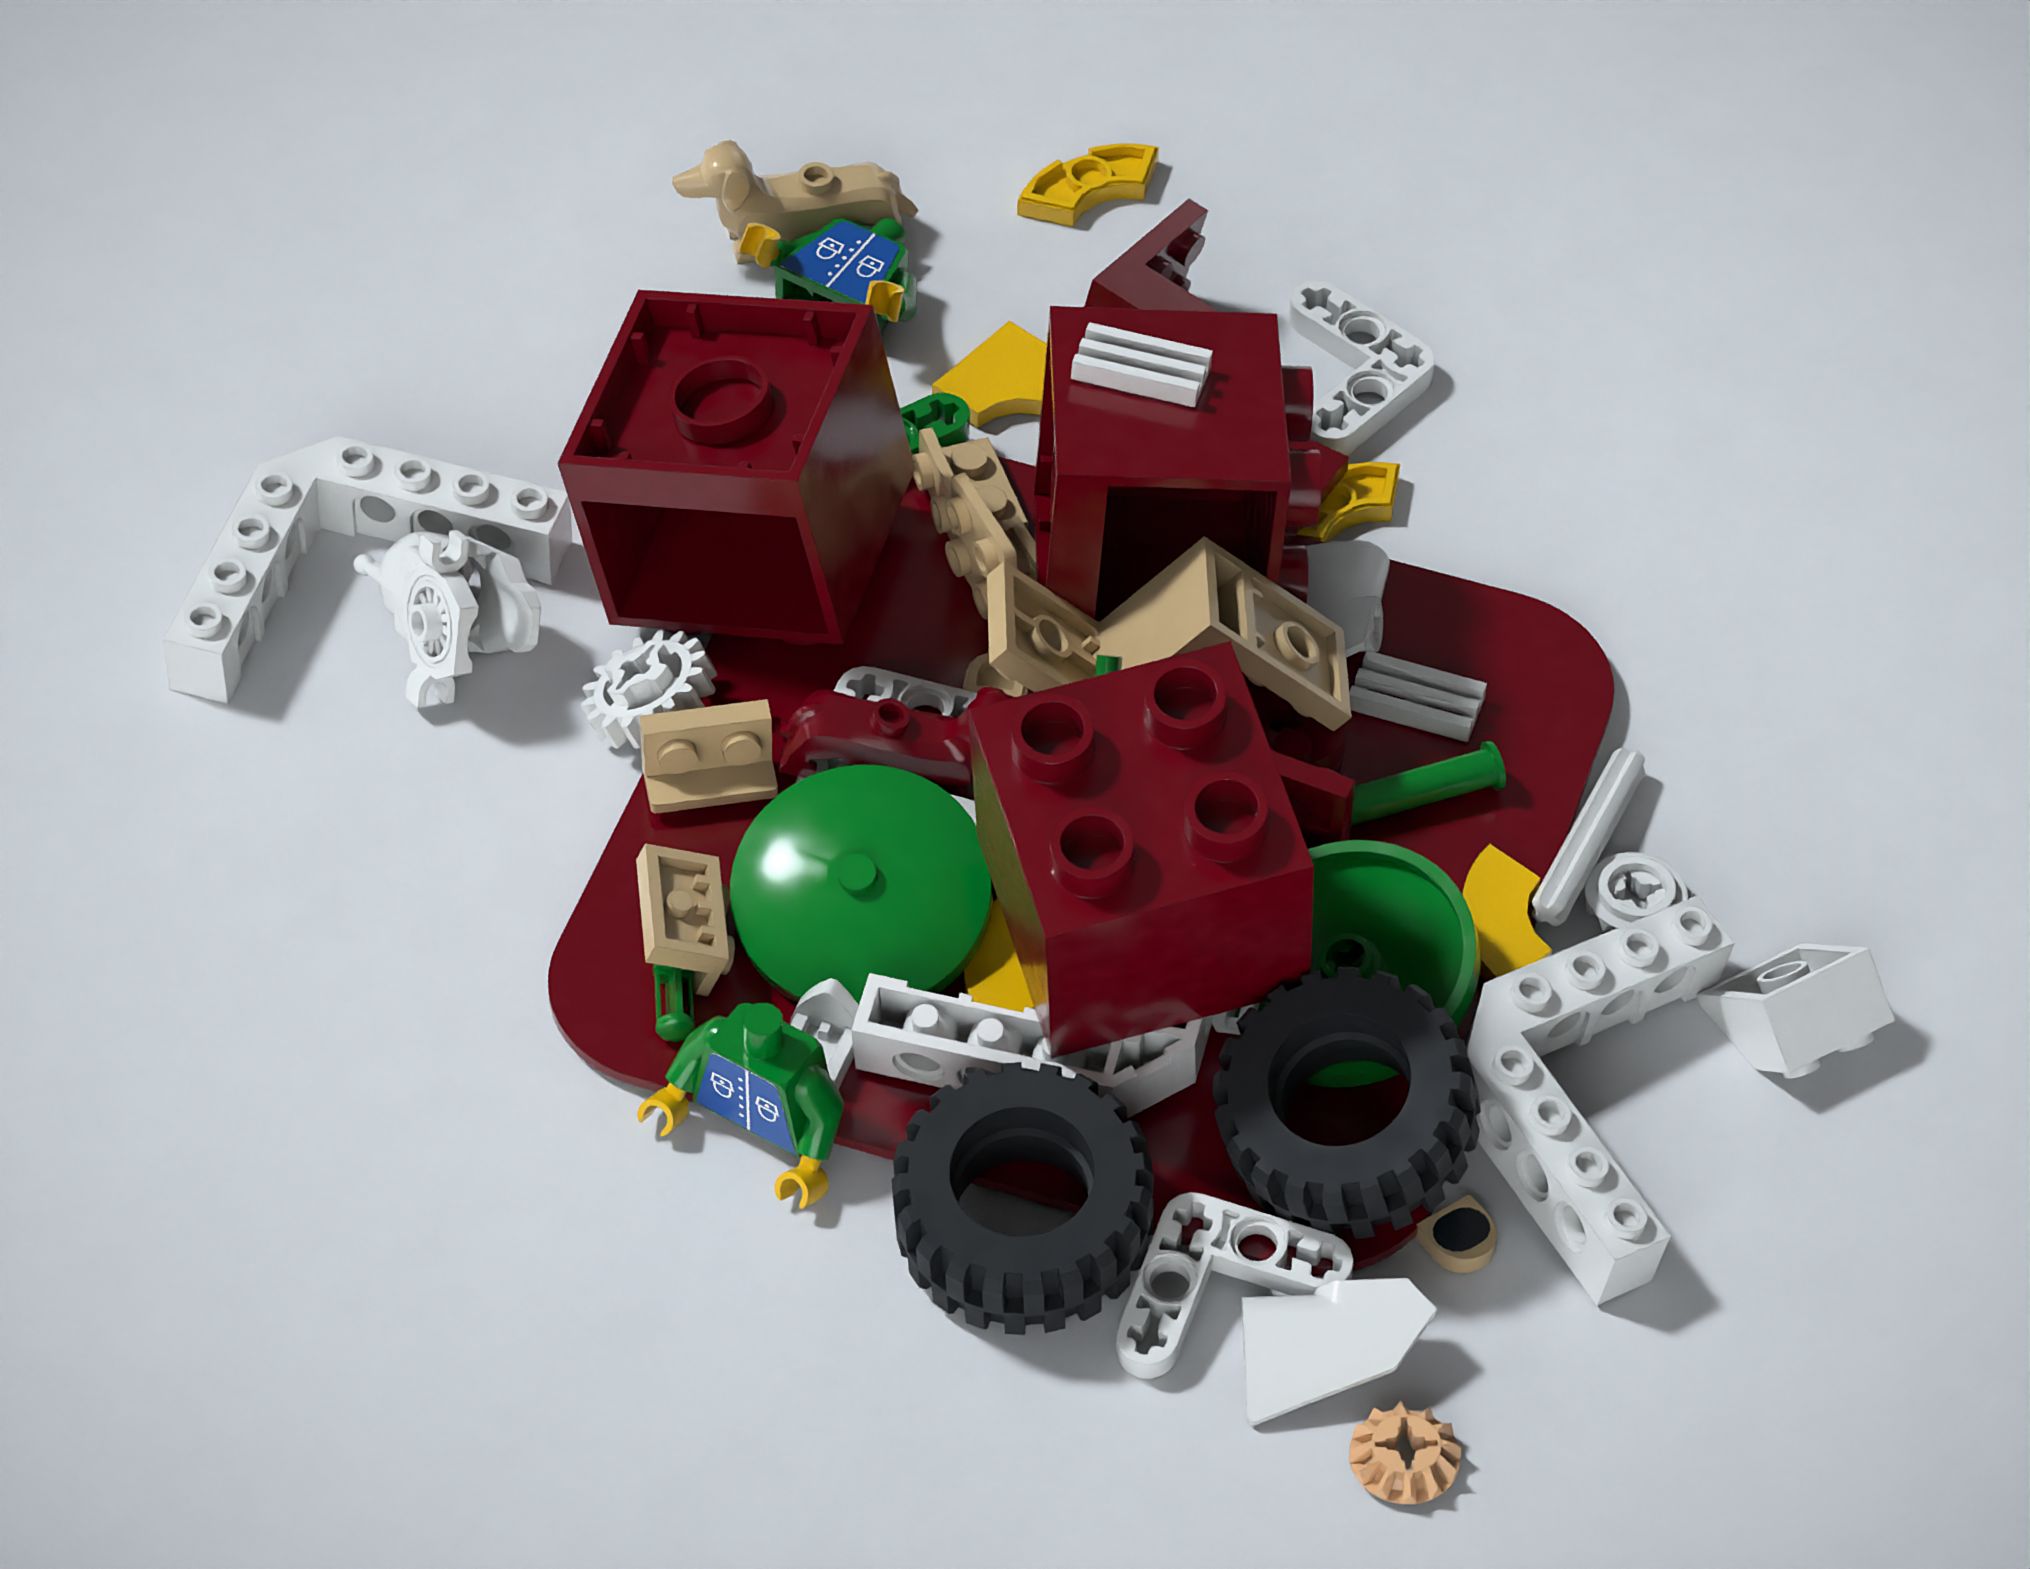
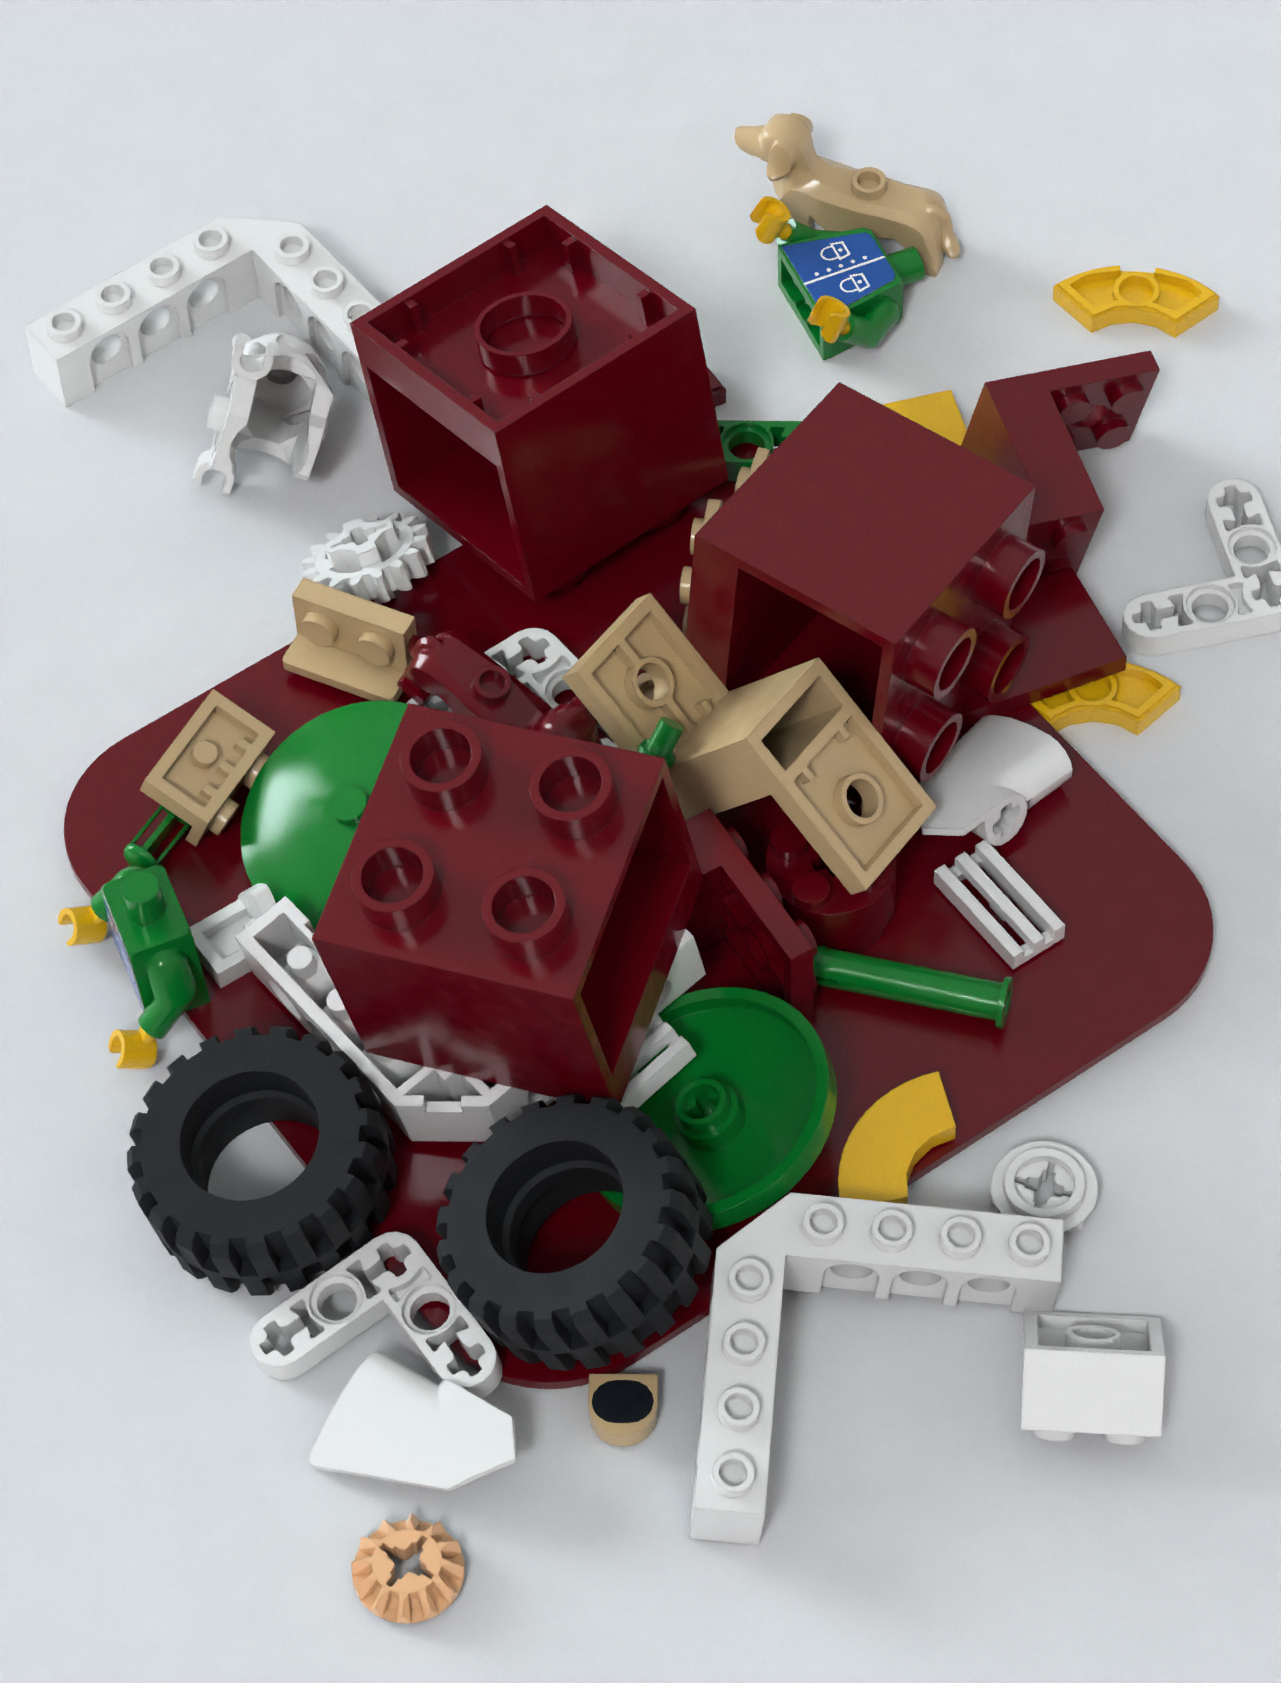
camera: 40 degrees right, 5 degrees up
white tile [1071,322,1213,407] -> none
white axle [1532,747,1645,927] -> none

